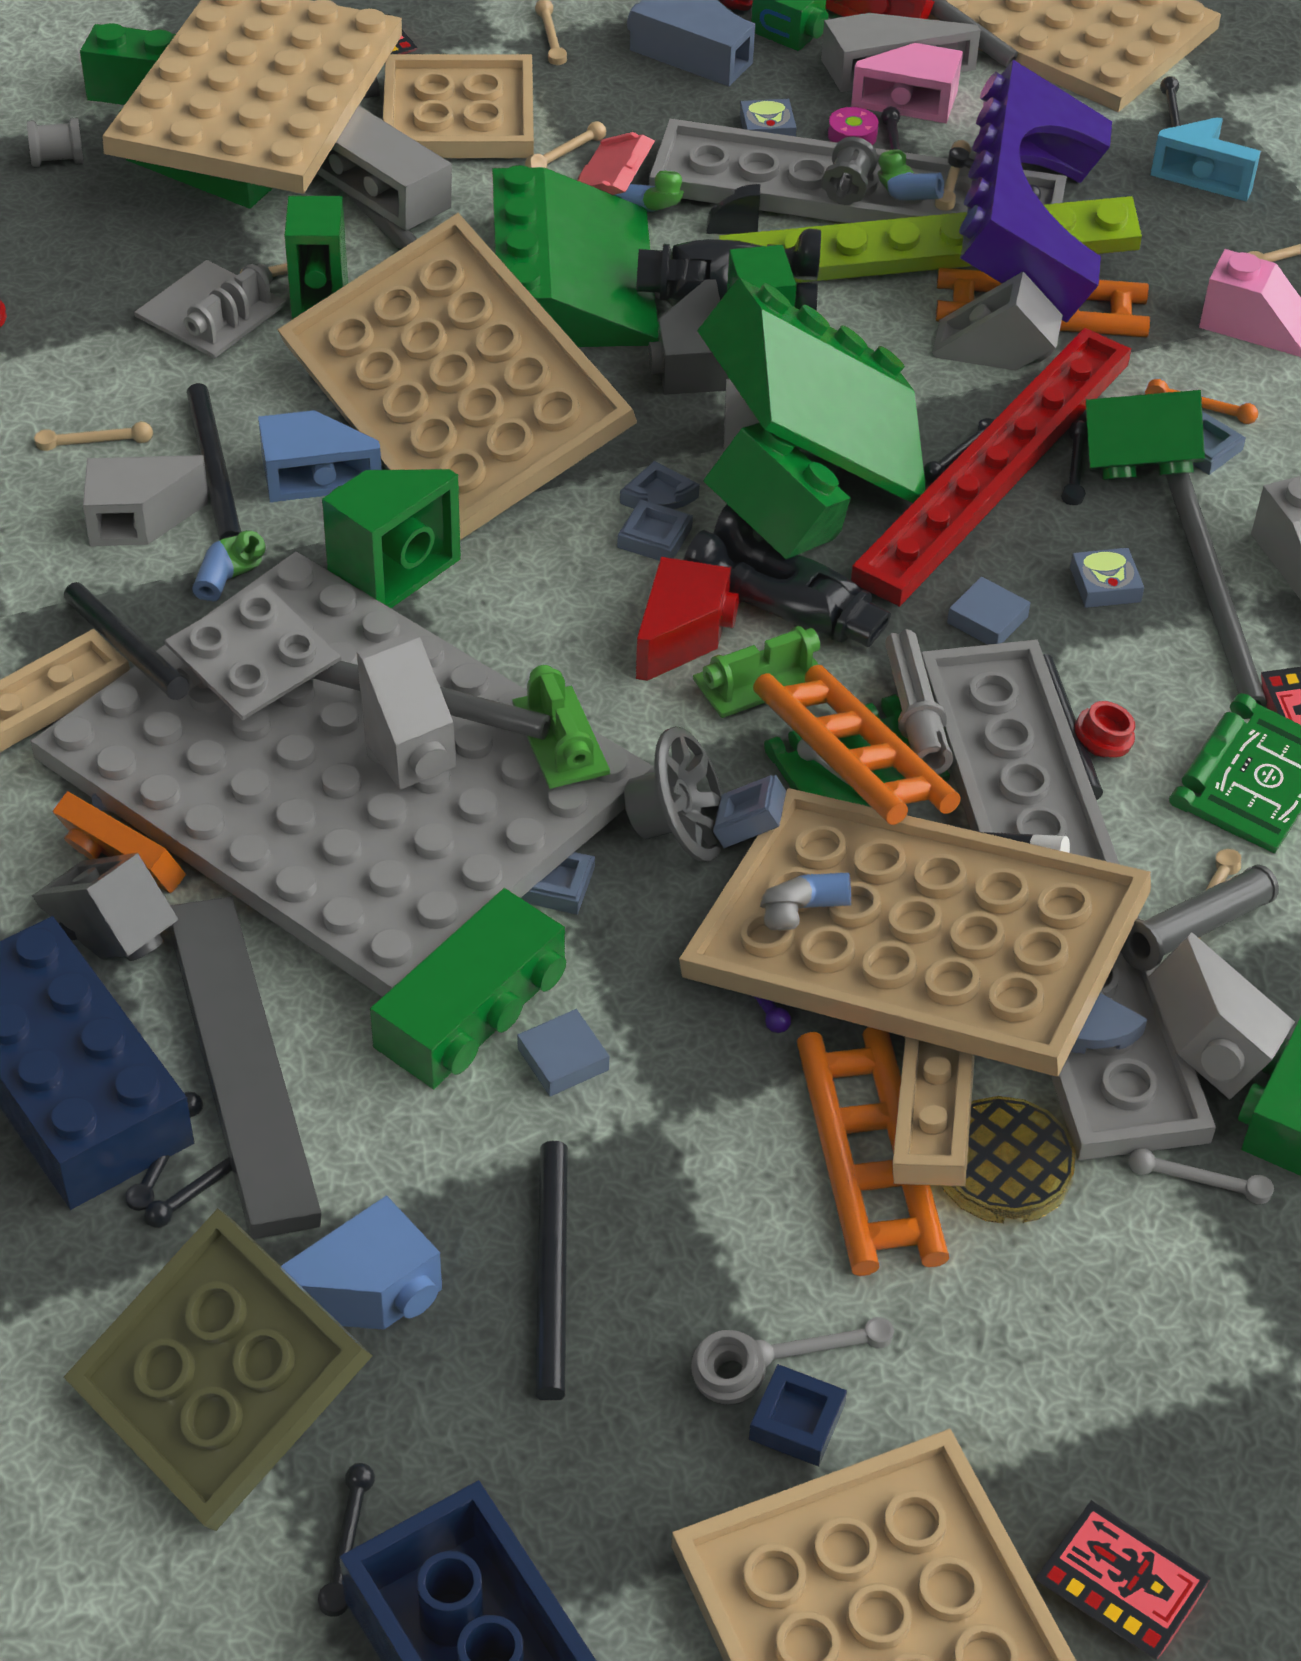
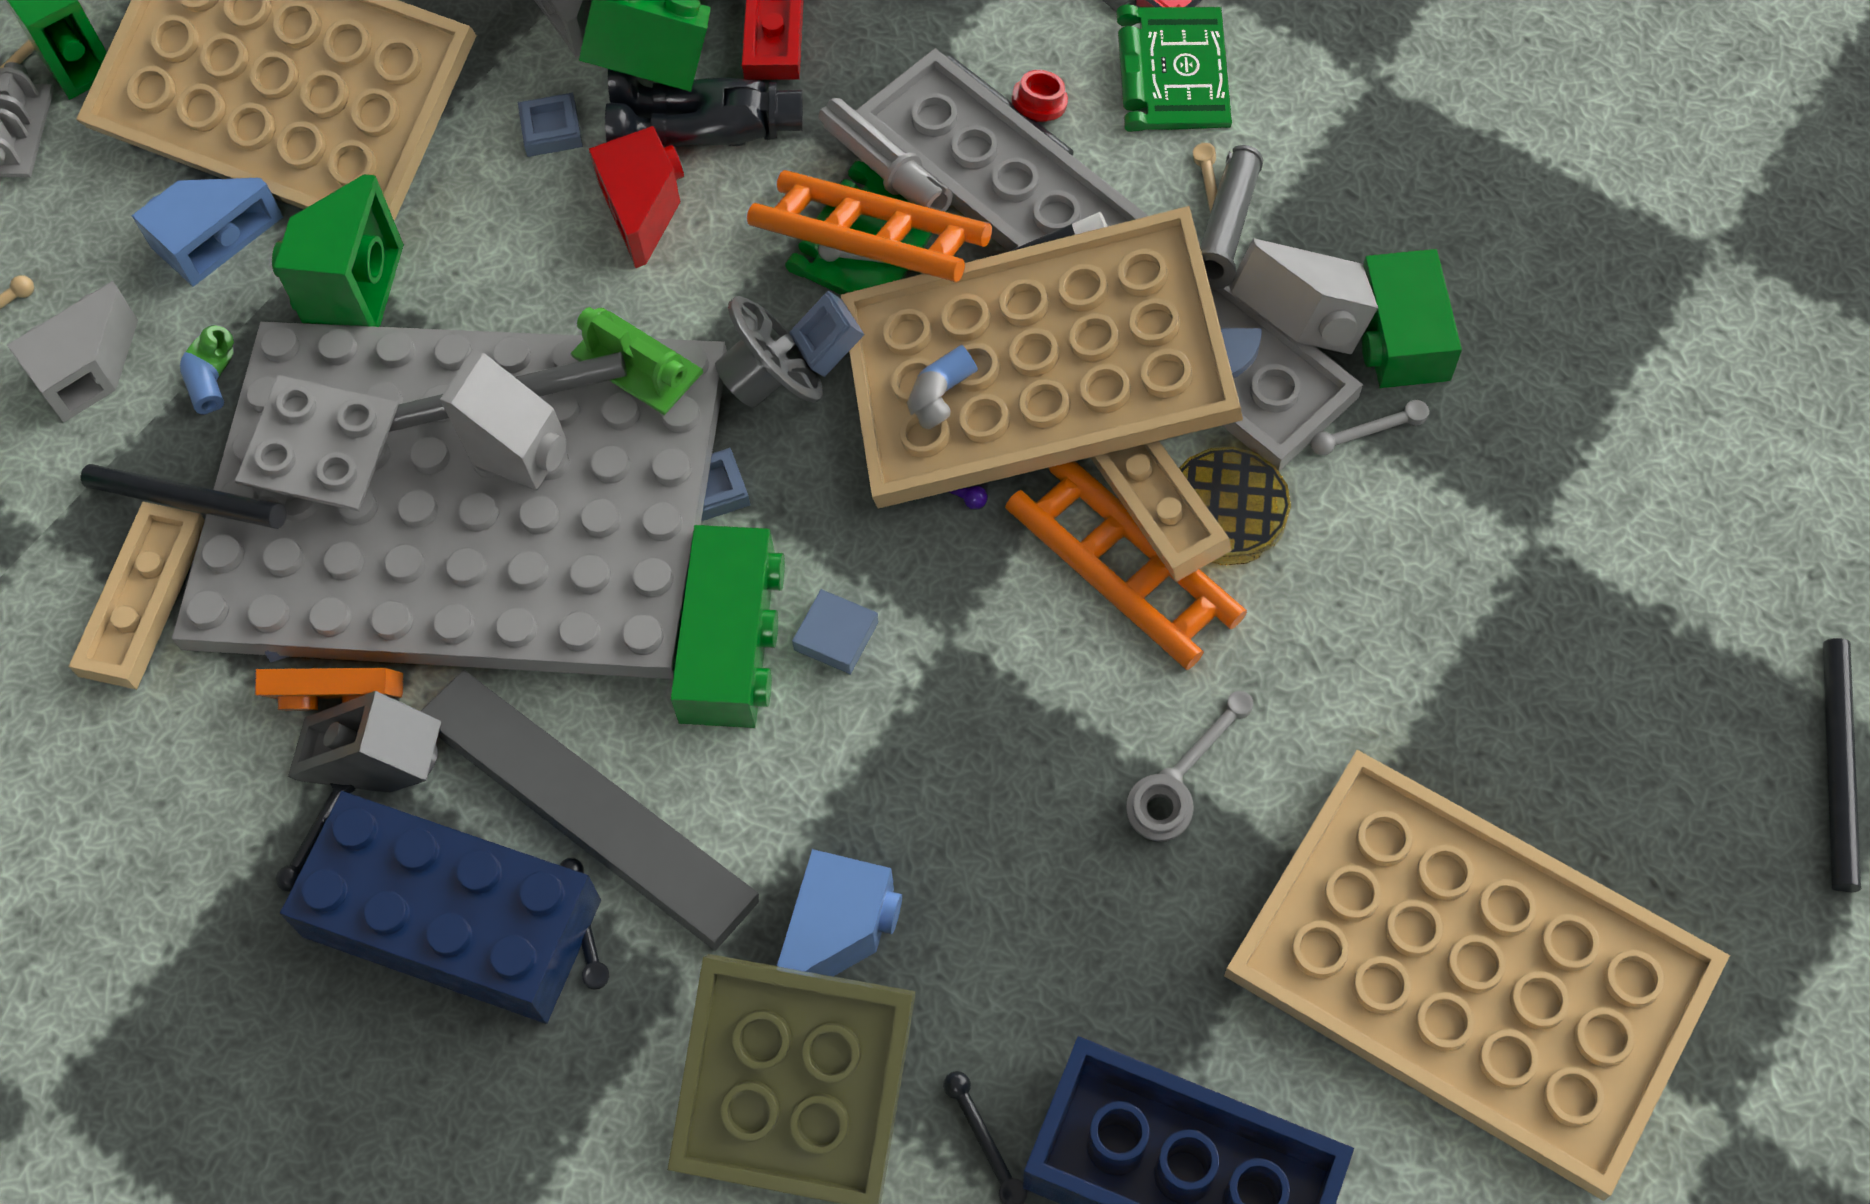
camera: 30 degrees left, 15 degrees up
black hinge [144,1157,232,1228] -> none
black bar [187,383,241,540] -> none
black bar [535,1141,568,1400] -> none
sand blue tile [620,461,700,509] -> none
bright green hinge [693,626,820,718] -> none
dark blue plate [749,1364,847,1467] -> none
sand blue tile [947,576,1031,645] -> none
piece [1035,1500,1211,1660] -> none

